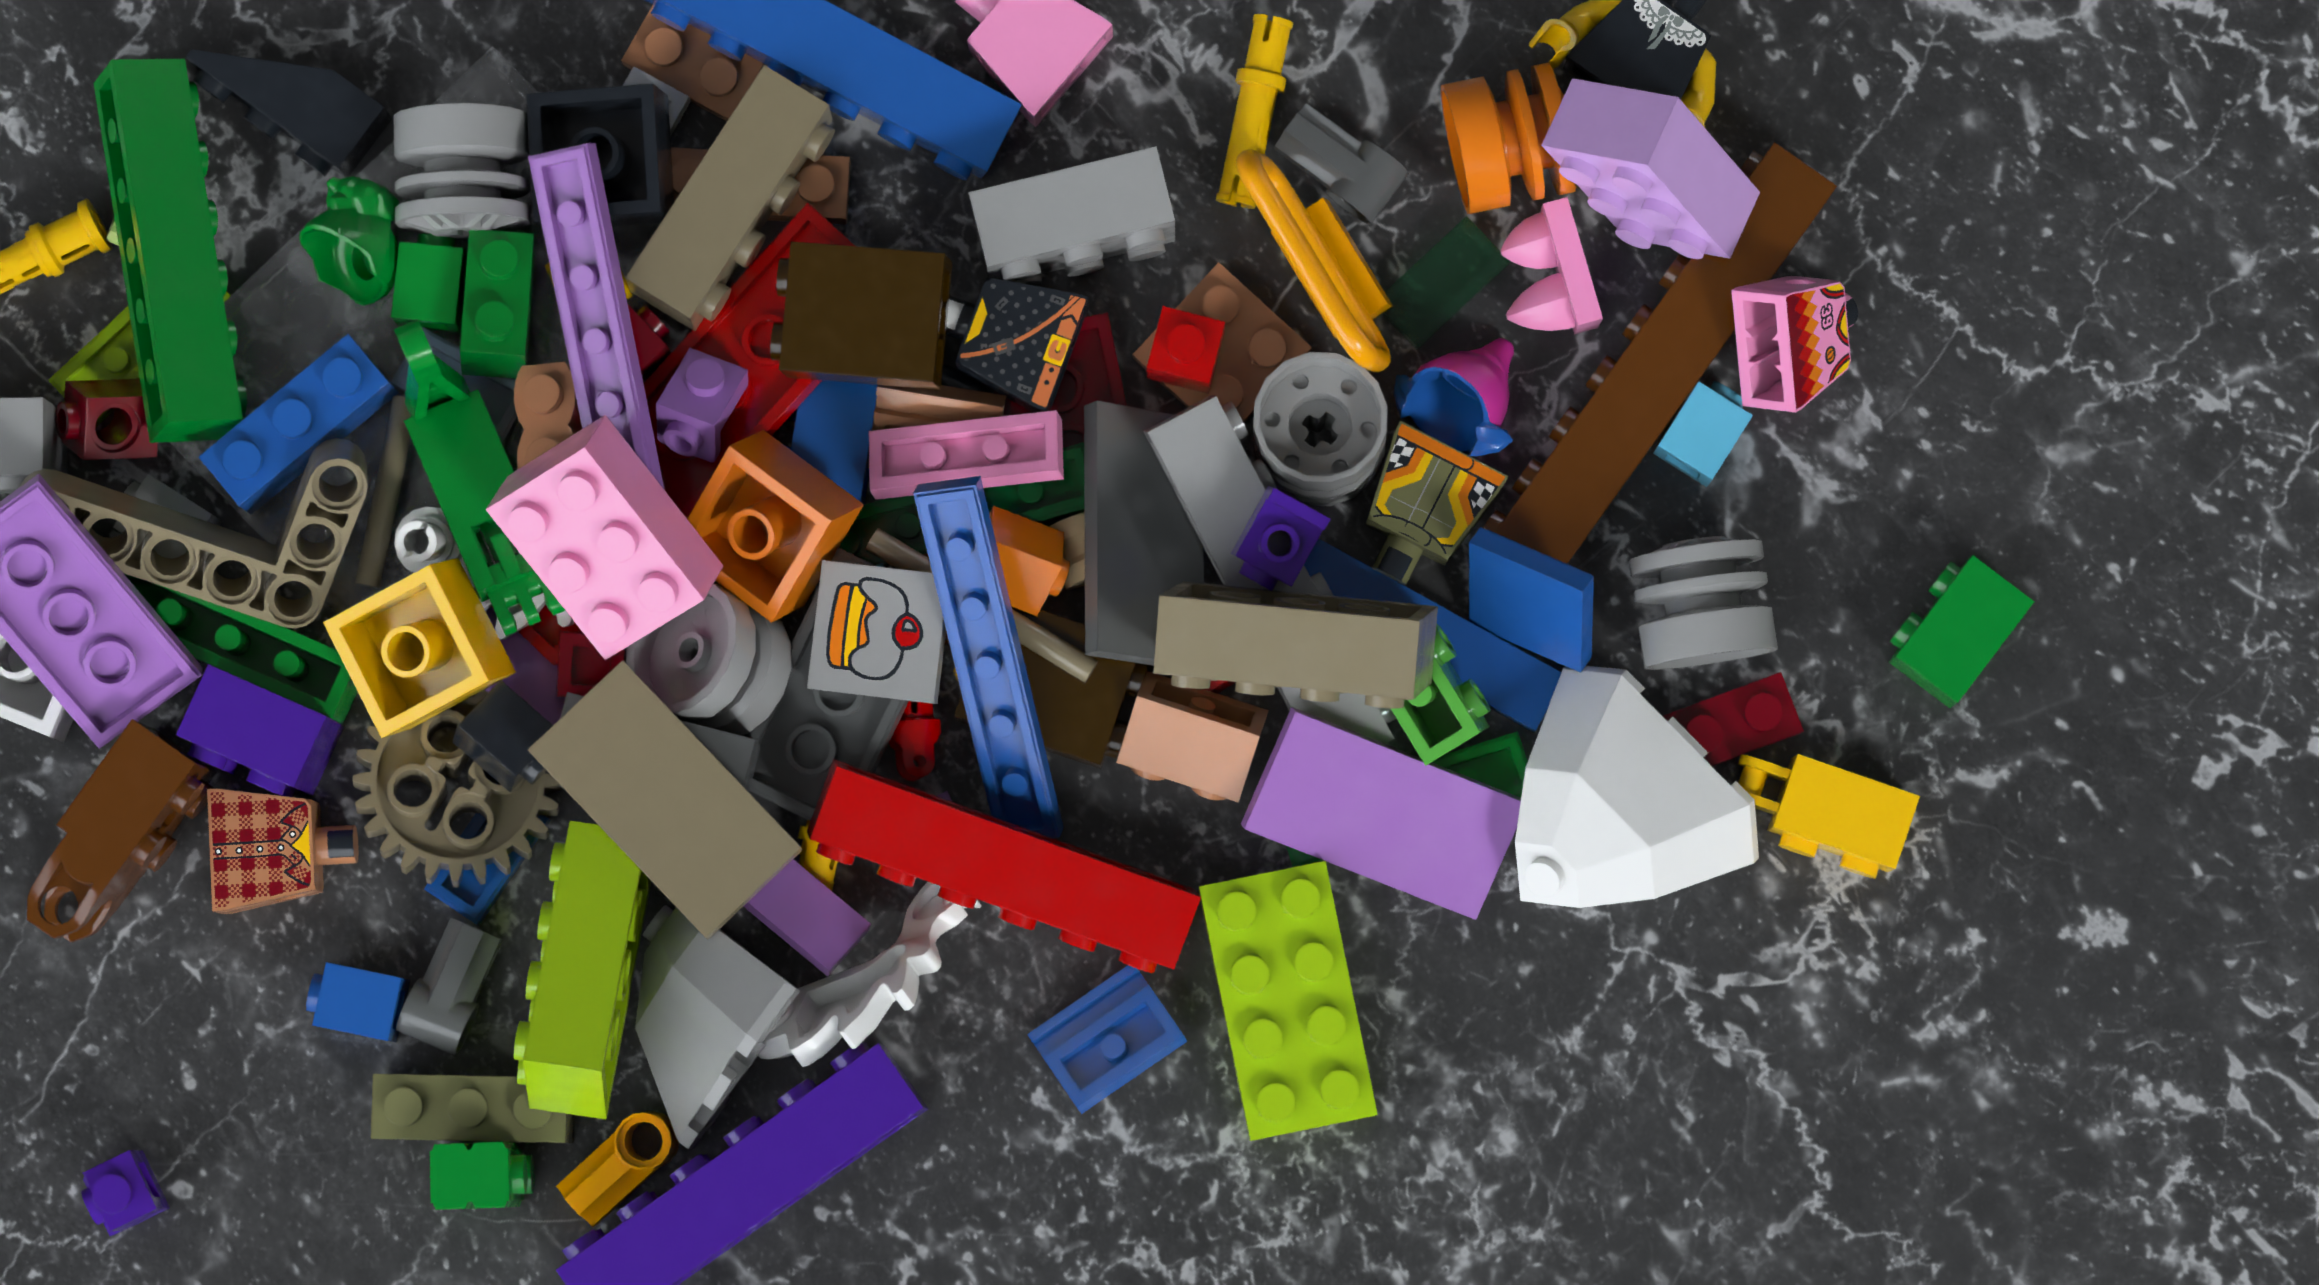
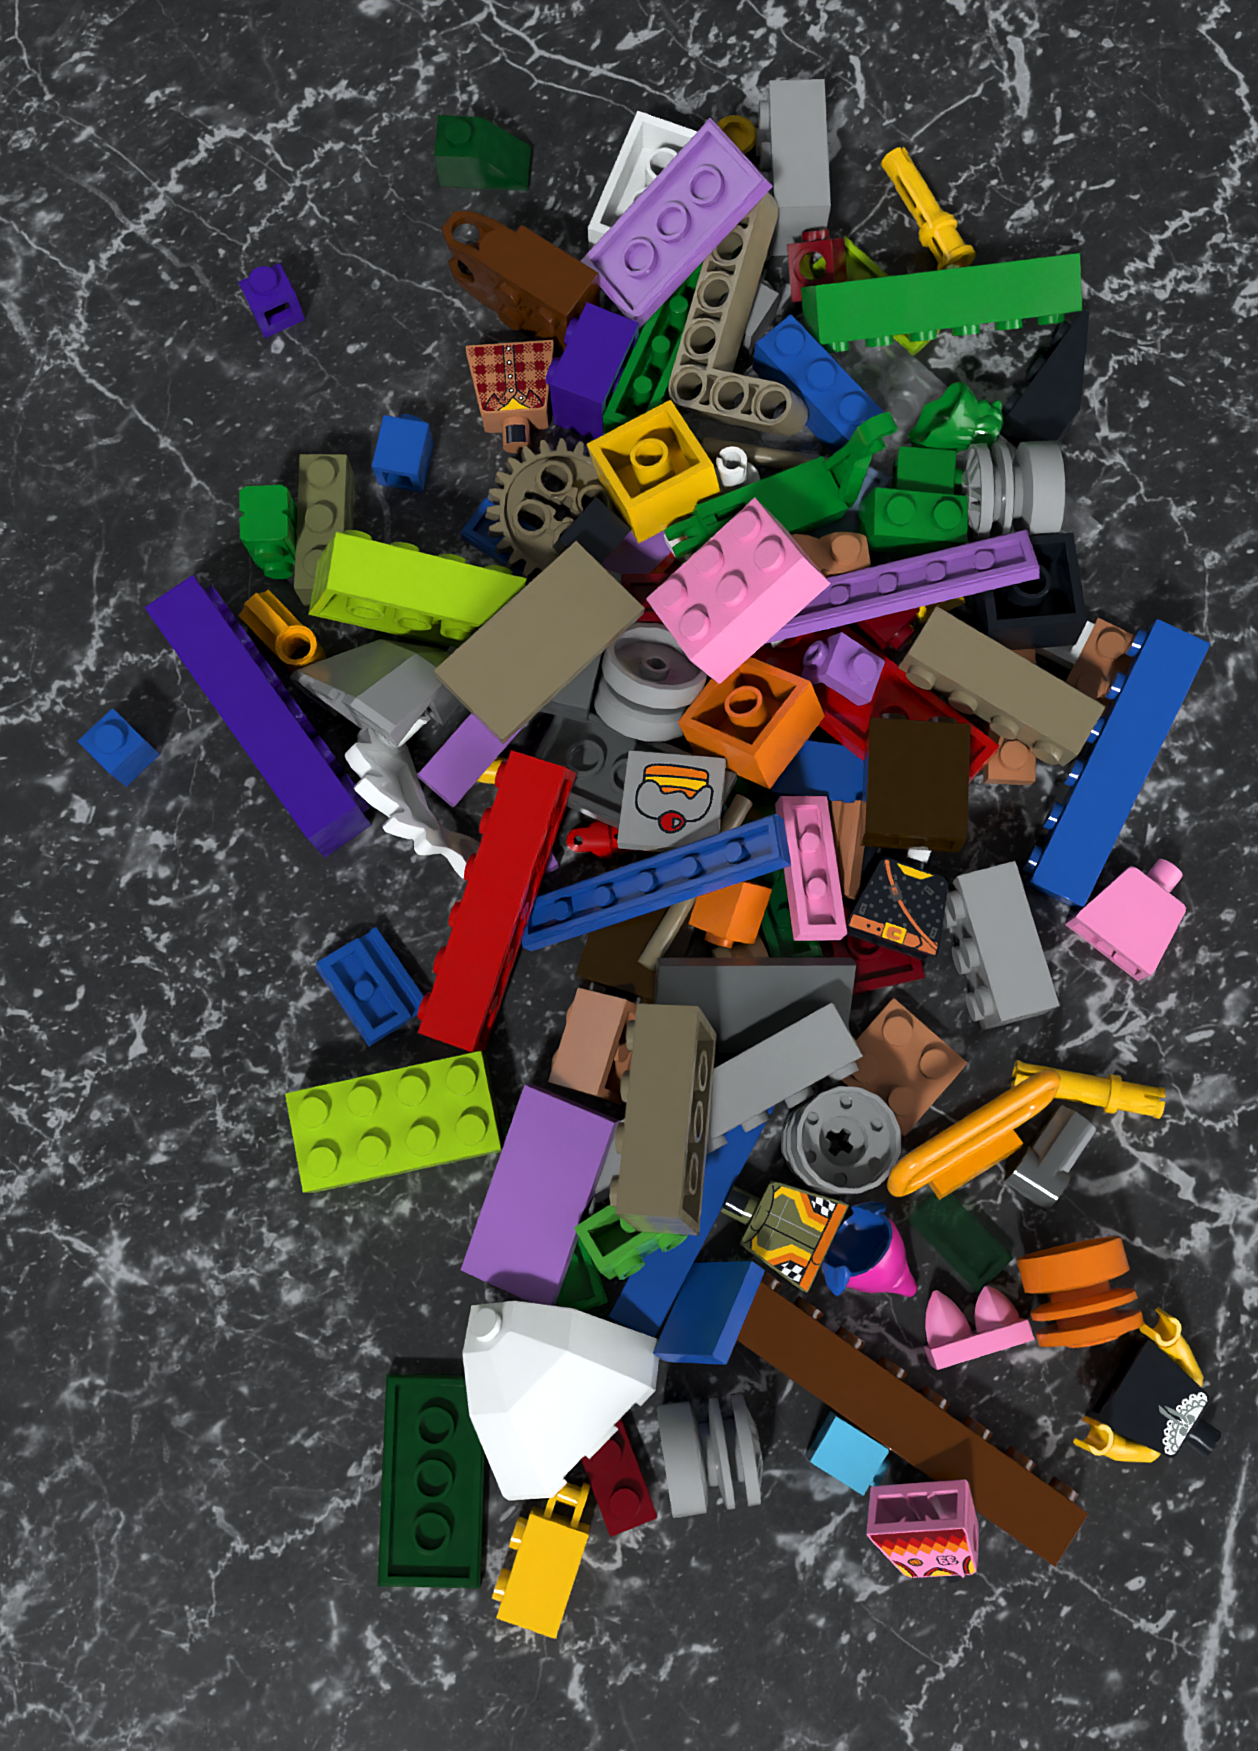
camera: 90 degrees right, 5 degrees down
dark grey piece [396,918,503,1056] -> none
red brick [1147,306,1225,394] -> none
dark purple brick [1231,486,1331,591] -> none
lavender brick [1541,78,1760,259] -> none
green brick [1889,555,2035,708] -> none
none -> dark green tile [377,1373,486,1589]

